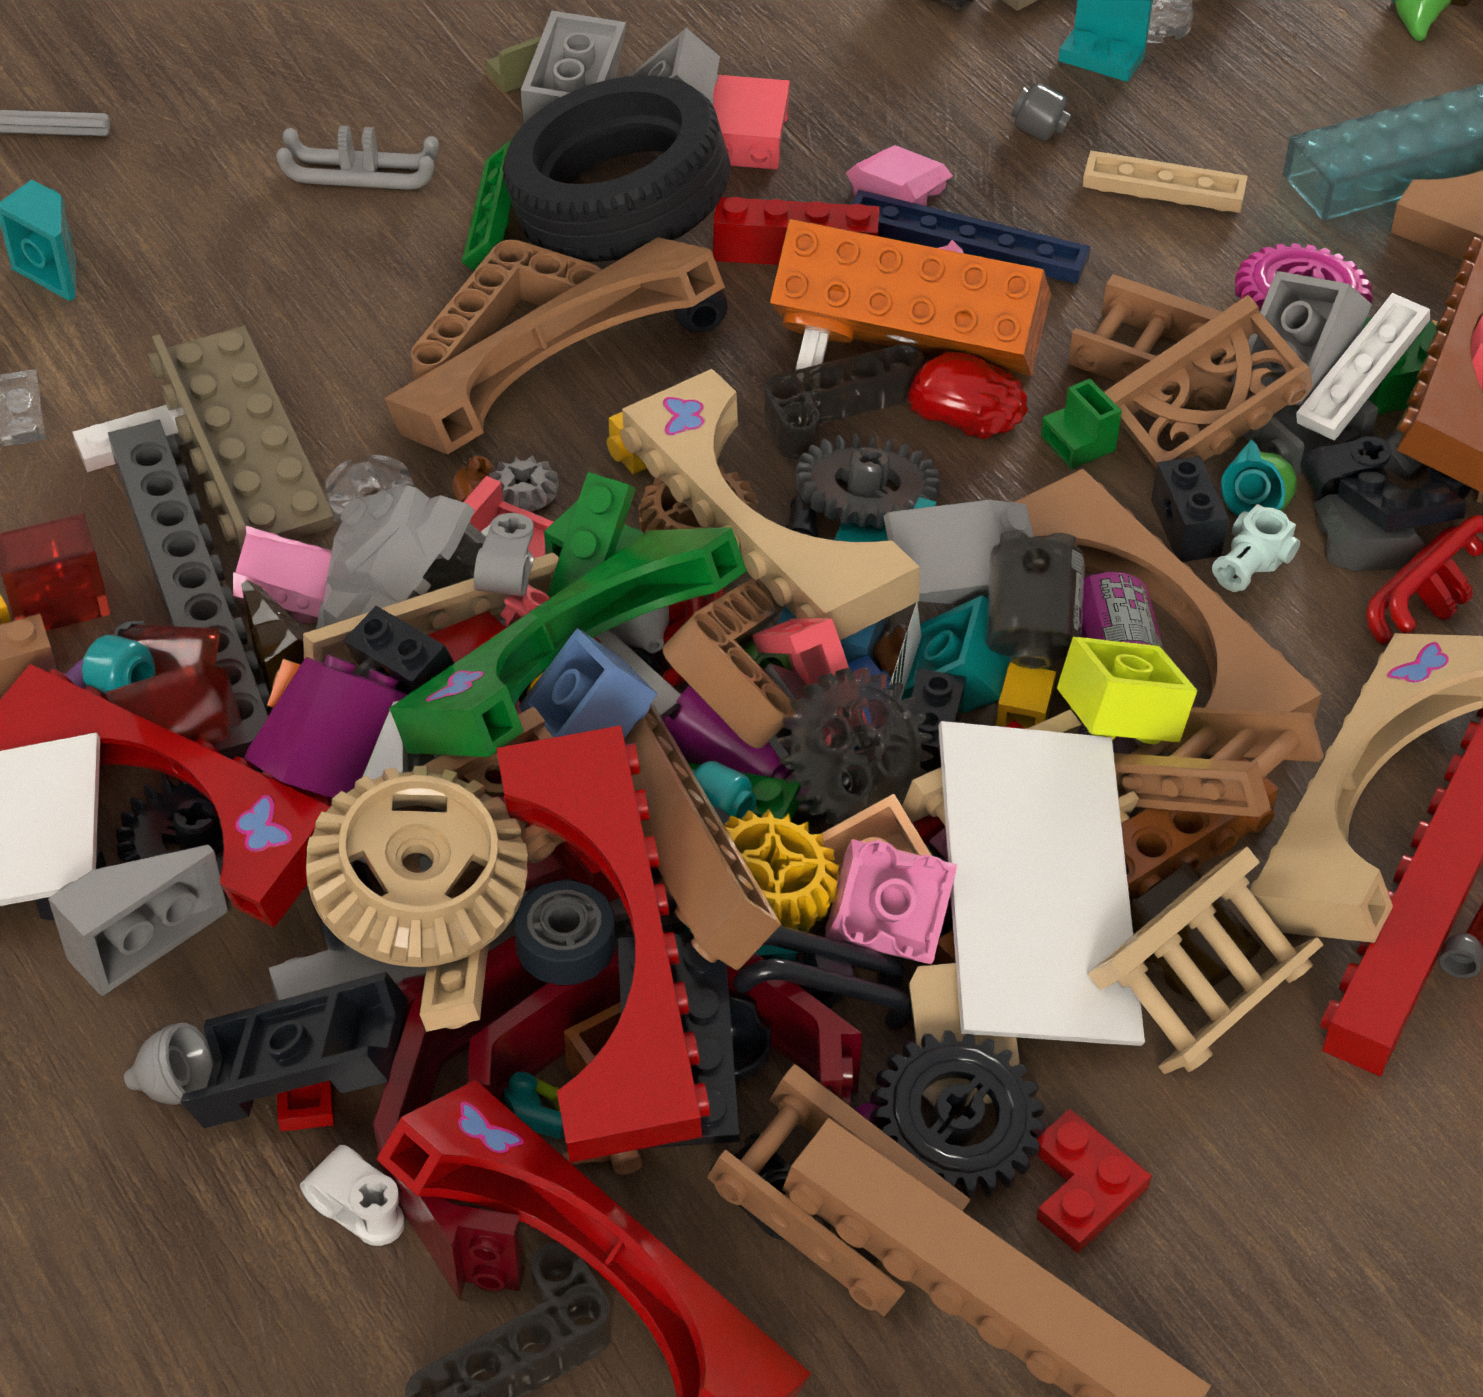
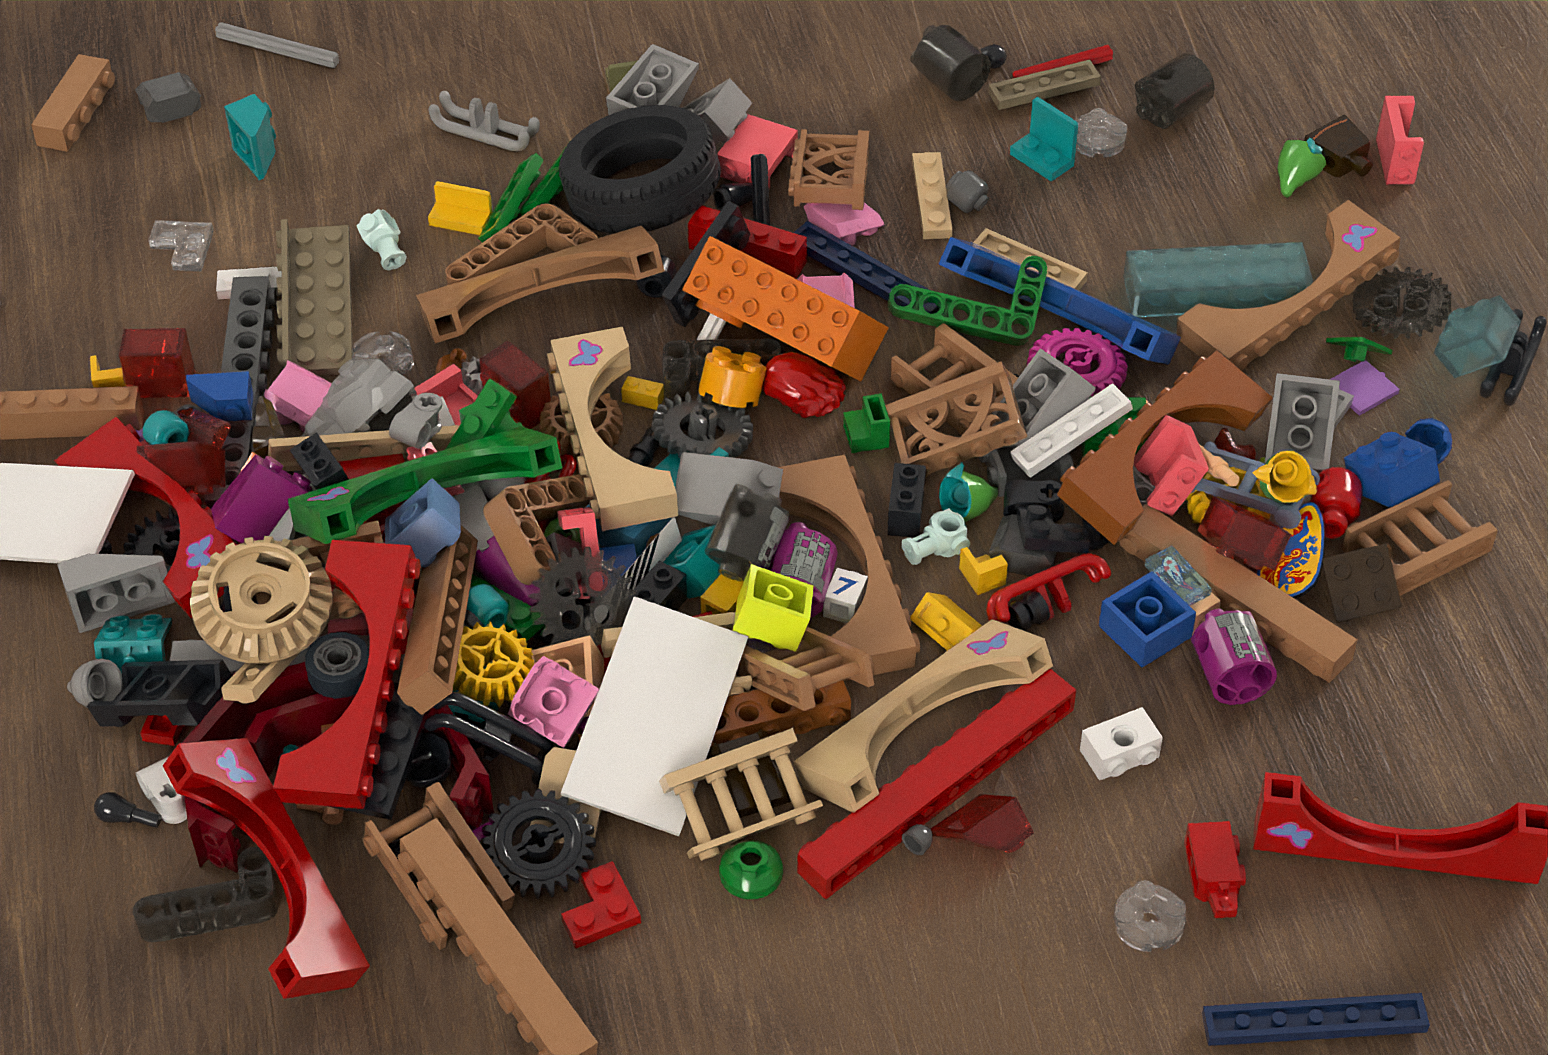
camera: 20 degrees right, 0 degrees up
none -> teal bracket [94,614,172,674]
none -> black piece [94,792,161,828]
none -> blue slope [186,371,253,422]
none -> light aqua connector [356,209,407,270]
none -> yellow panel [428,181,492,235]
none -> green plate [478,152,544,243]
none -> clear red brick [479,340,551,429]
none -> yellow piece [621,376,664,410]
none -> black plate [661,201,751,327]
none -> light orange brick [698,346,766,408]
none -> black cone [713,182,752,211]
none -> green piece [719,840,783,899]
none -> black axle [751,154,770,226]
none -> medium nougat fence [788,129,869,210]
none -> white brick [823,568,868,623]
none -> green beam [888,256,1047,346]
none -> yellow panel [910,592,982,651]
none -> tan plate [912,152,952,240]
none -> blue arch [939,237,1181,364]
none -> yellow panel [959,547,1008,595]
none -> black wheel [1008,591,1050,631]

